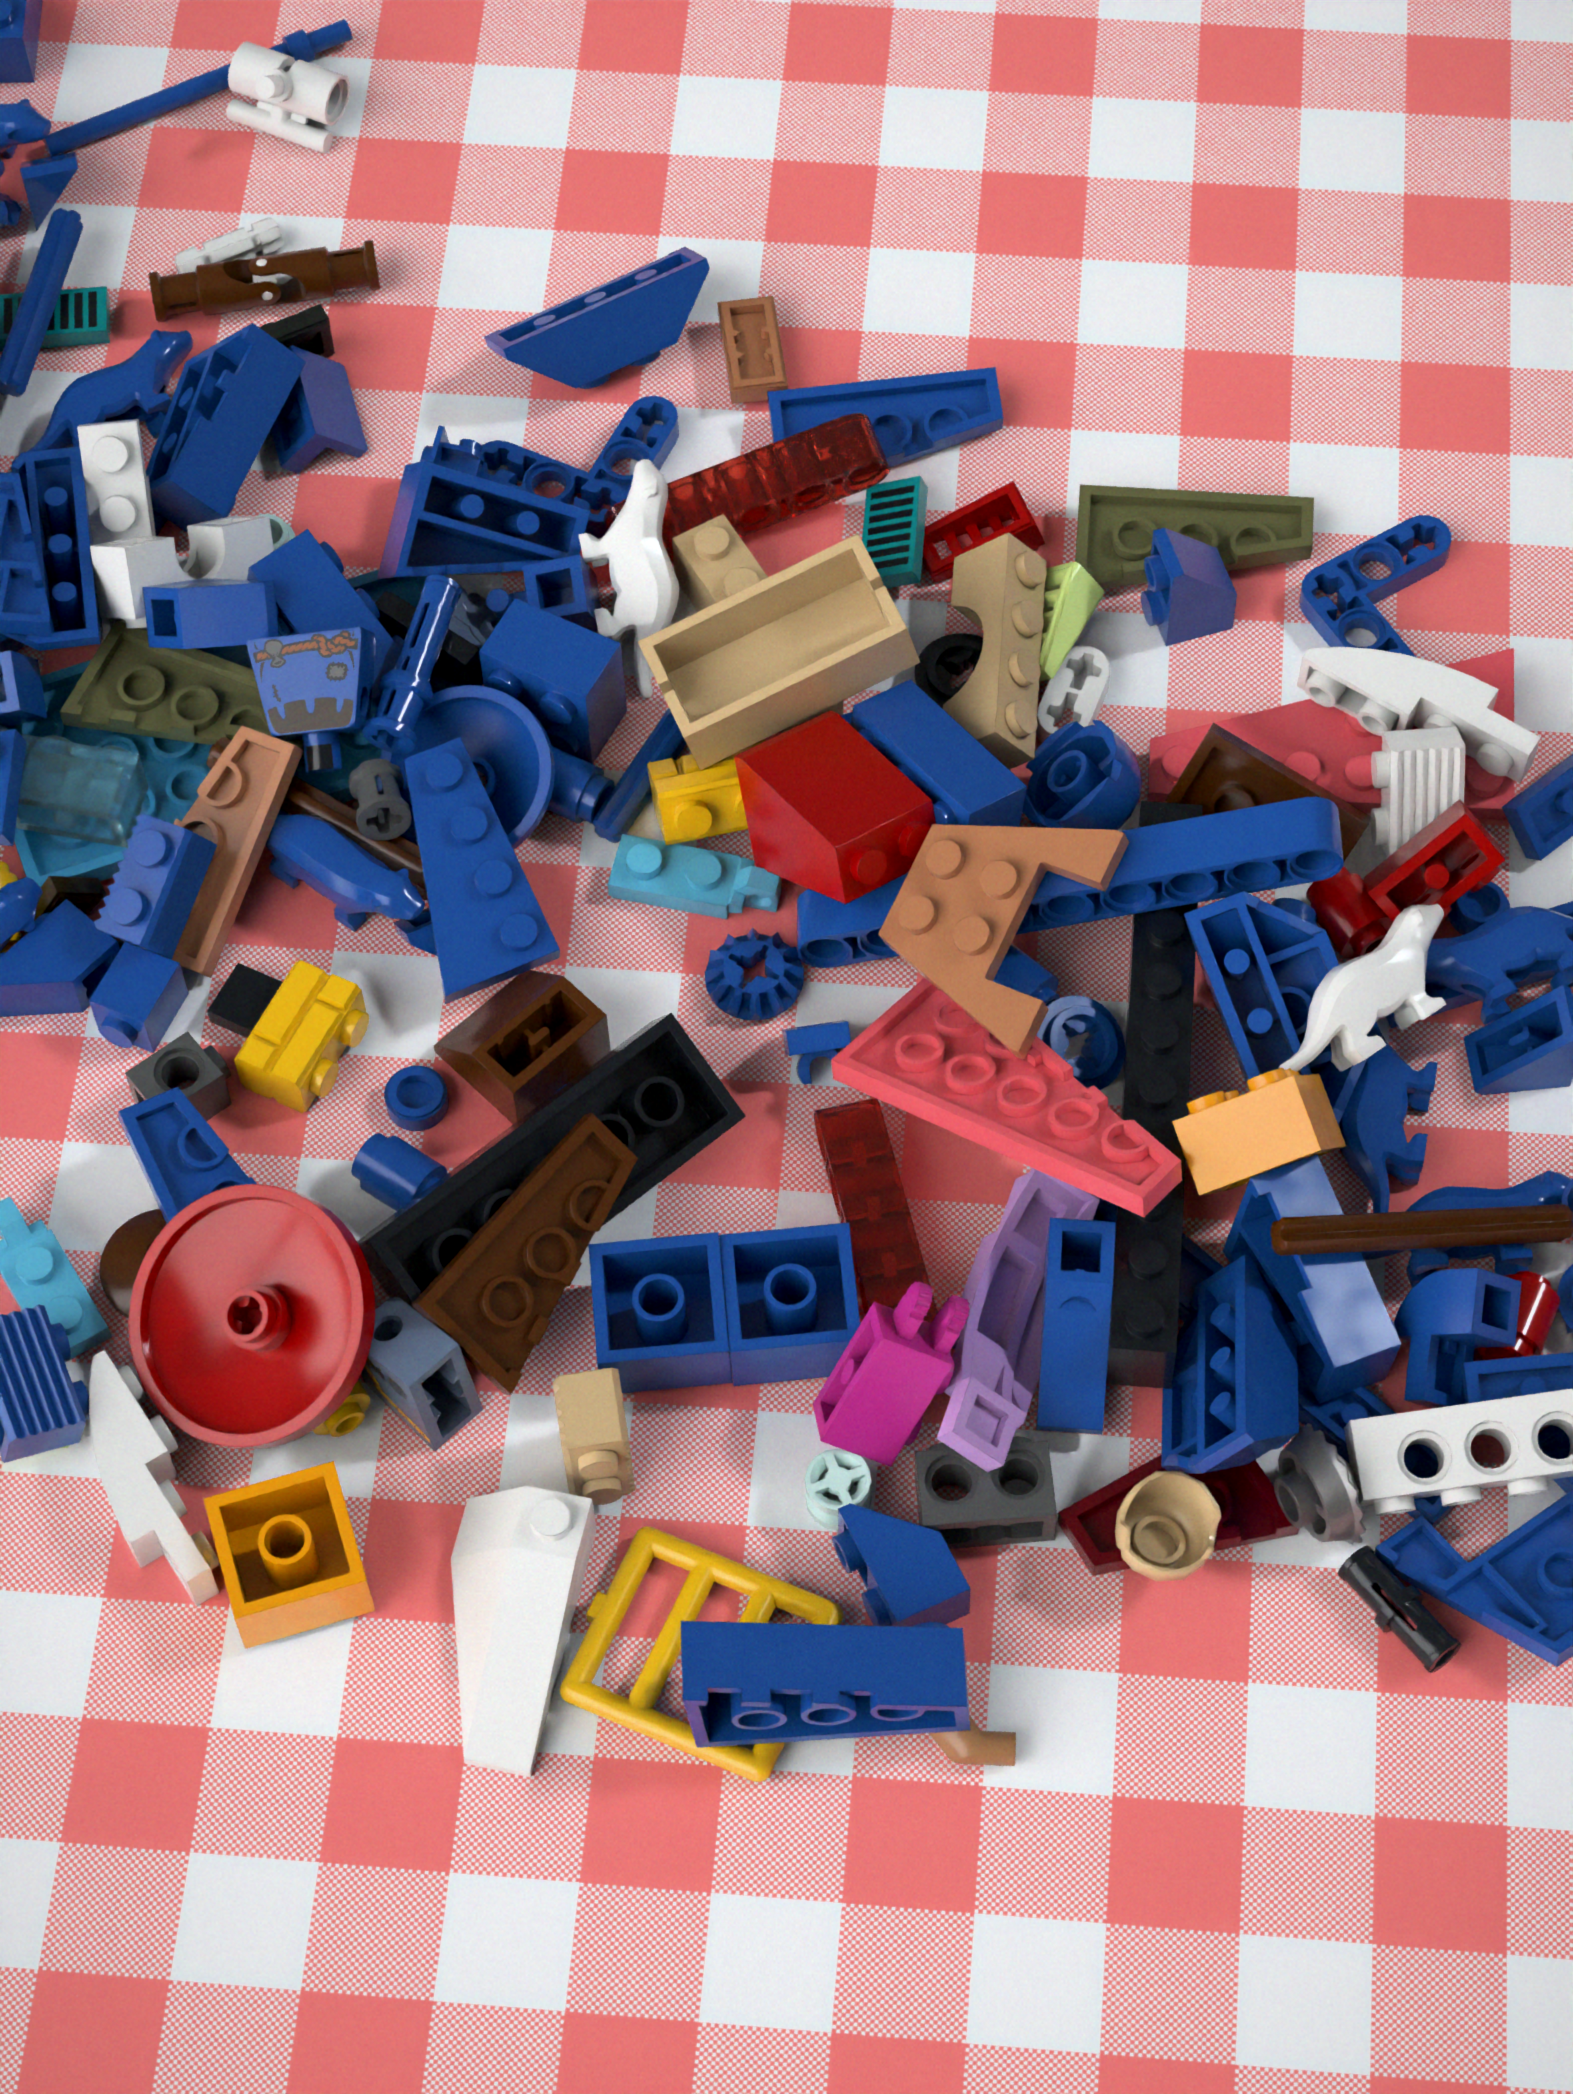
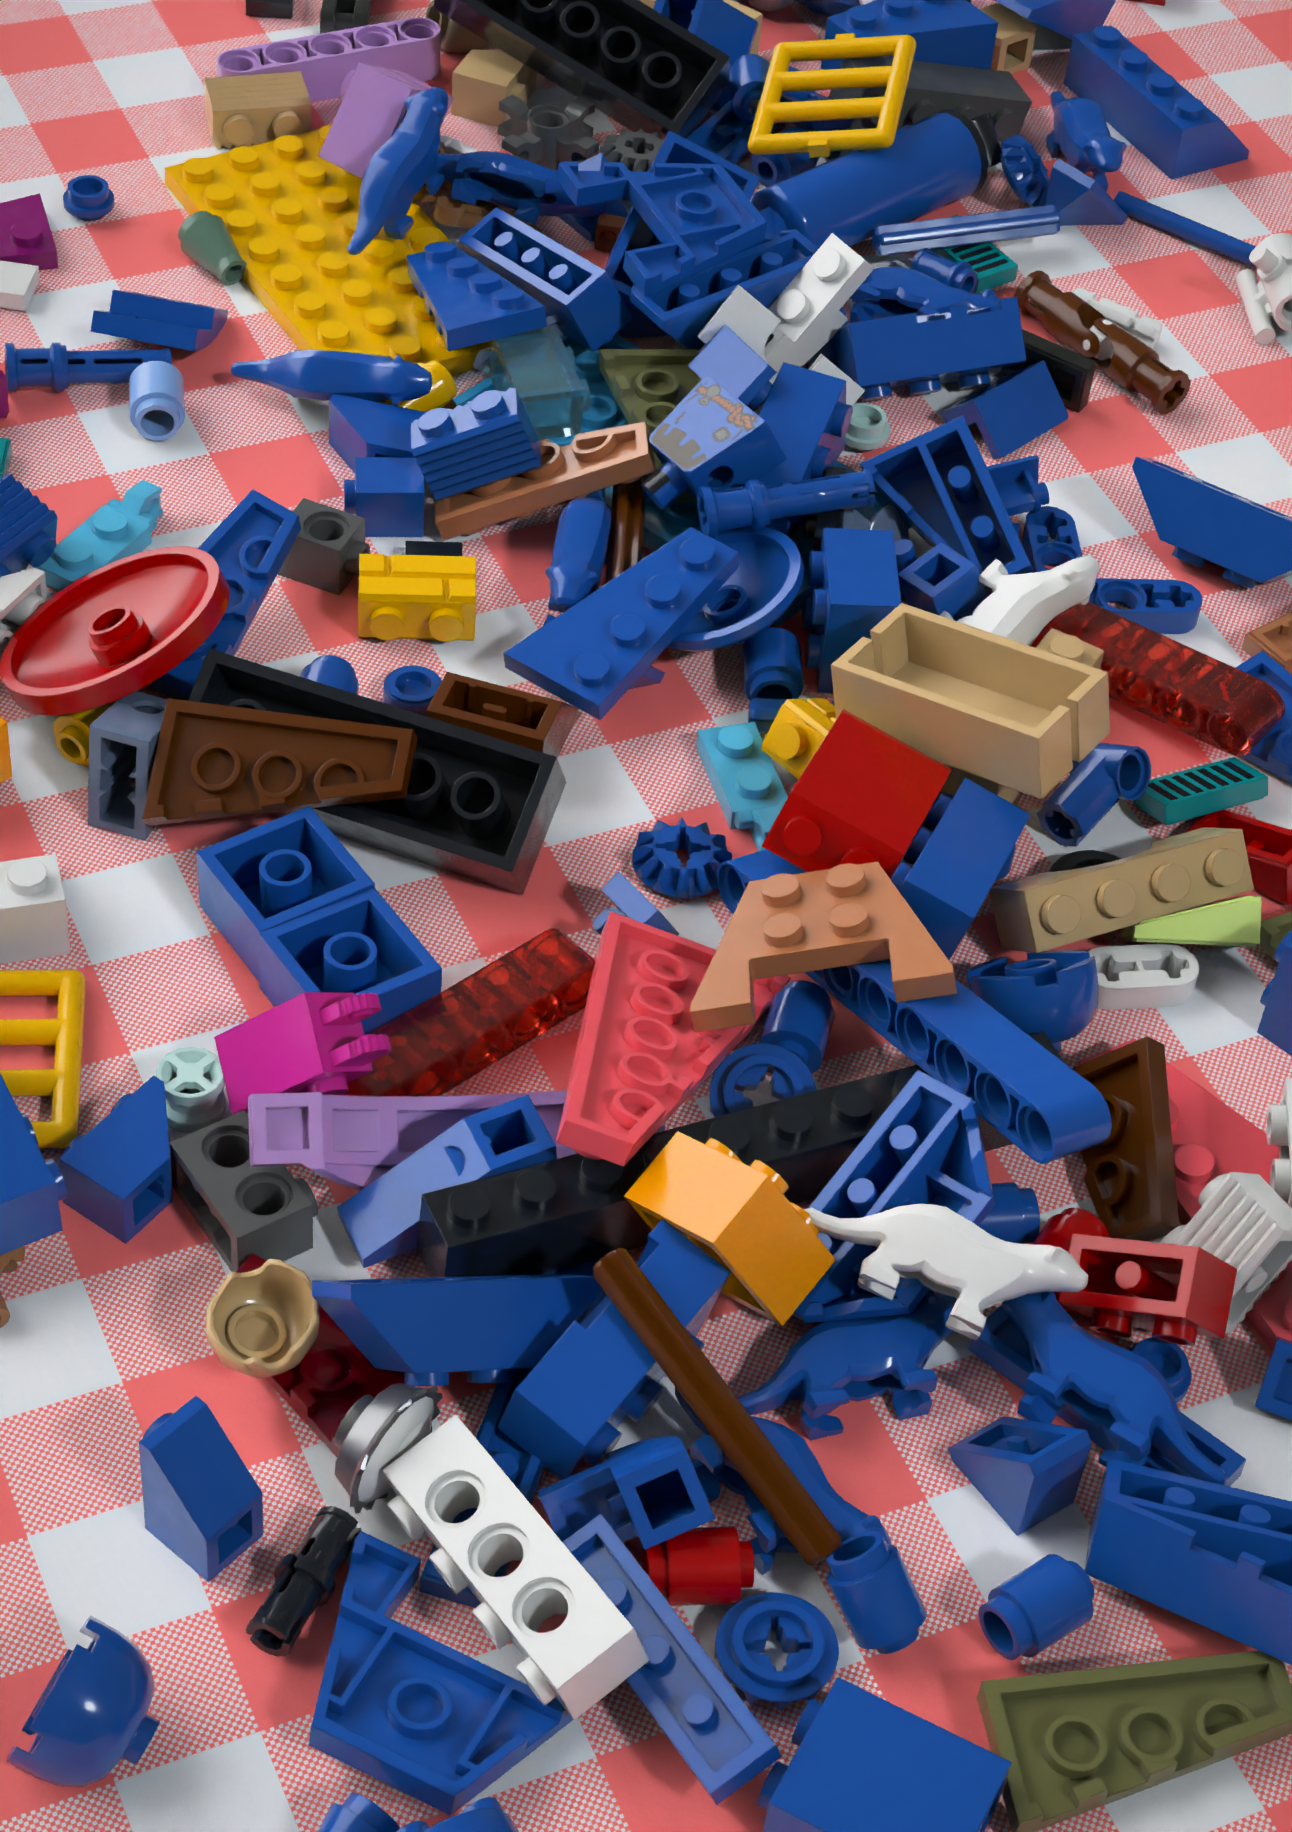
camera: 55 degrees right, 15 degrees down
dark grey bush [348,759,412,841] -> none
tan brick [552,1368,635,1505] -> none
none -> blue cylinder [6,1615,160,1787]
none -> blue slope [139,1396,263,1582]
none -> blue pin [910,248,977,293]

